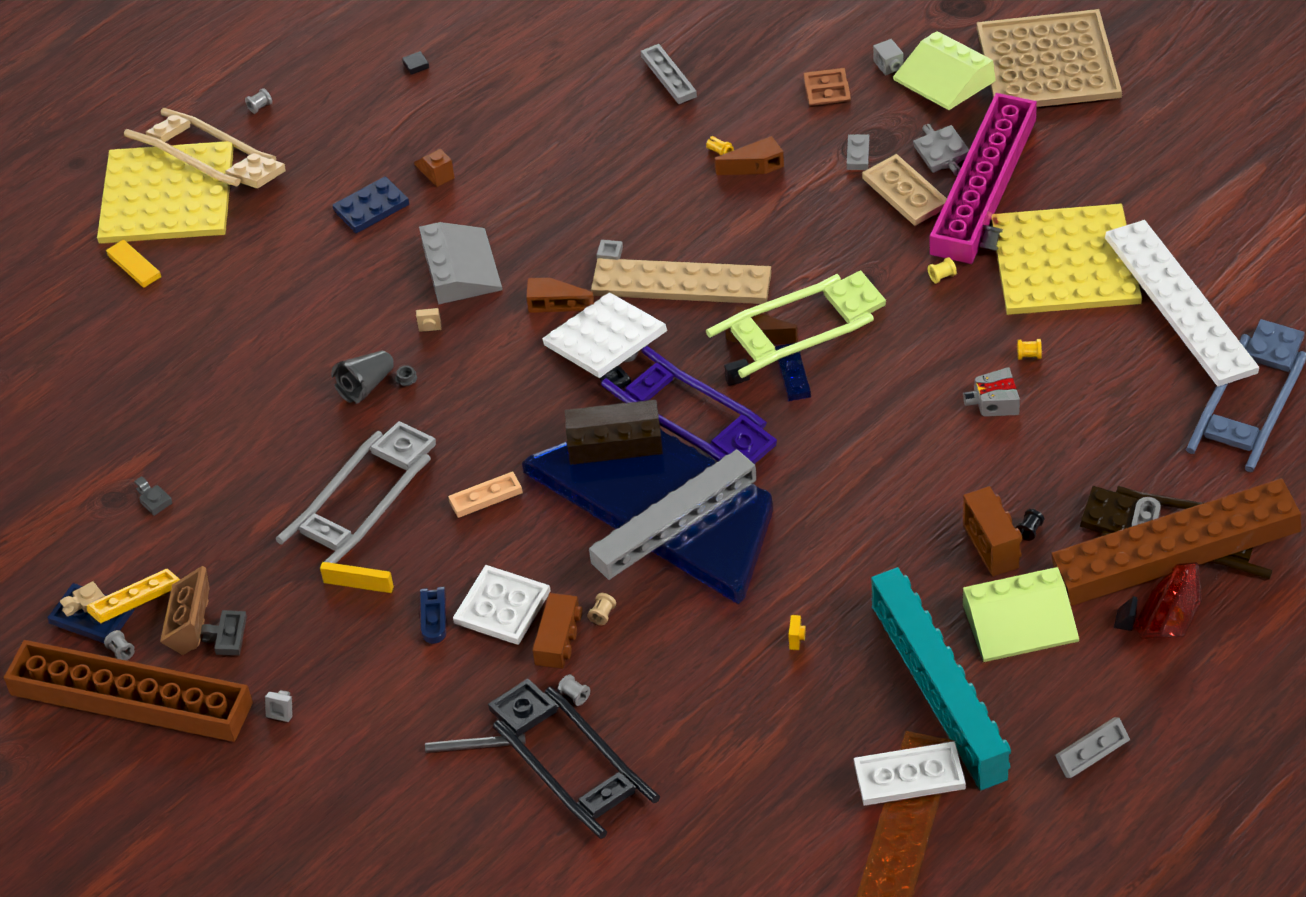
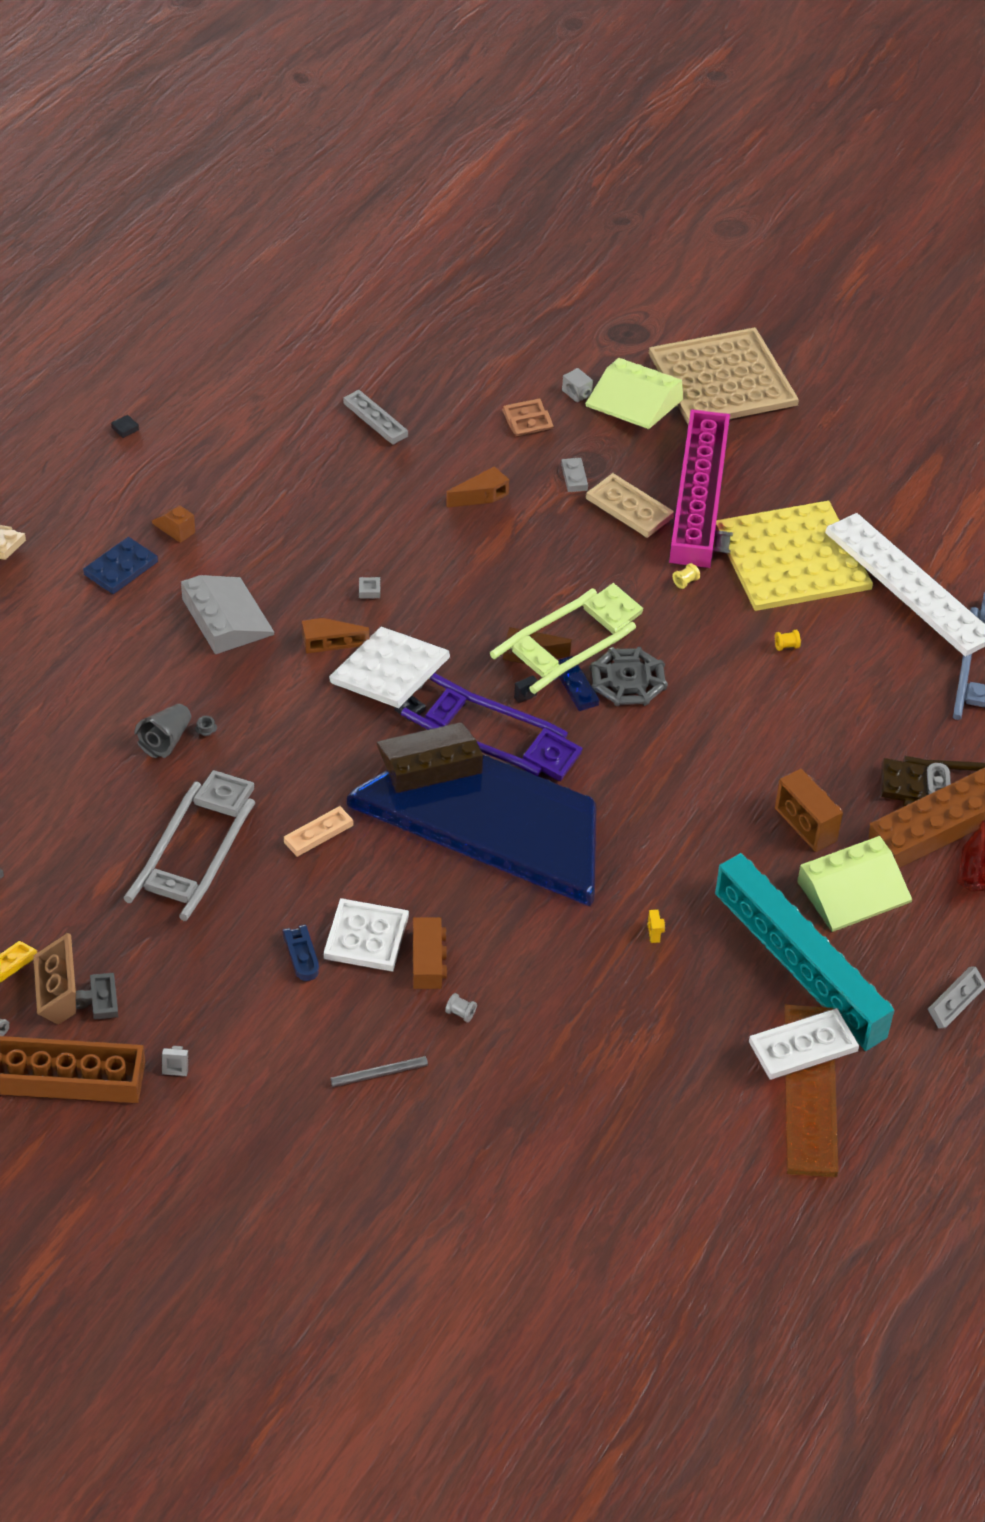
camera: 20 degrees left, 0 degrees up
yellow tile [320,562,394,593] -> none
tan plate [416,308,441,332] -> none
black plate [488,679,660,839] -> none
tan bush [587,593,616,626] -> none
light grey brick [589,449,756,580] -> none
tan plate [591,258,771,304] -> none
yellow pin [706,136,734,156] -> none
light grey plate [913,124,969,176] -> none
light grey torso [963,367,1020,416] -> none
black bush [1016,509,1045,541] -> none
black slope [1114,596,1138,631] -> none
none -> dark grey plate [589,647,668,707]

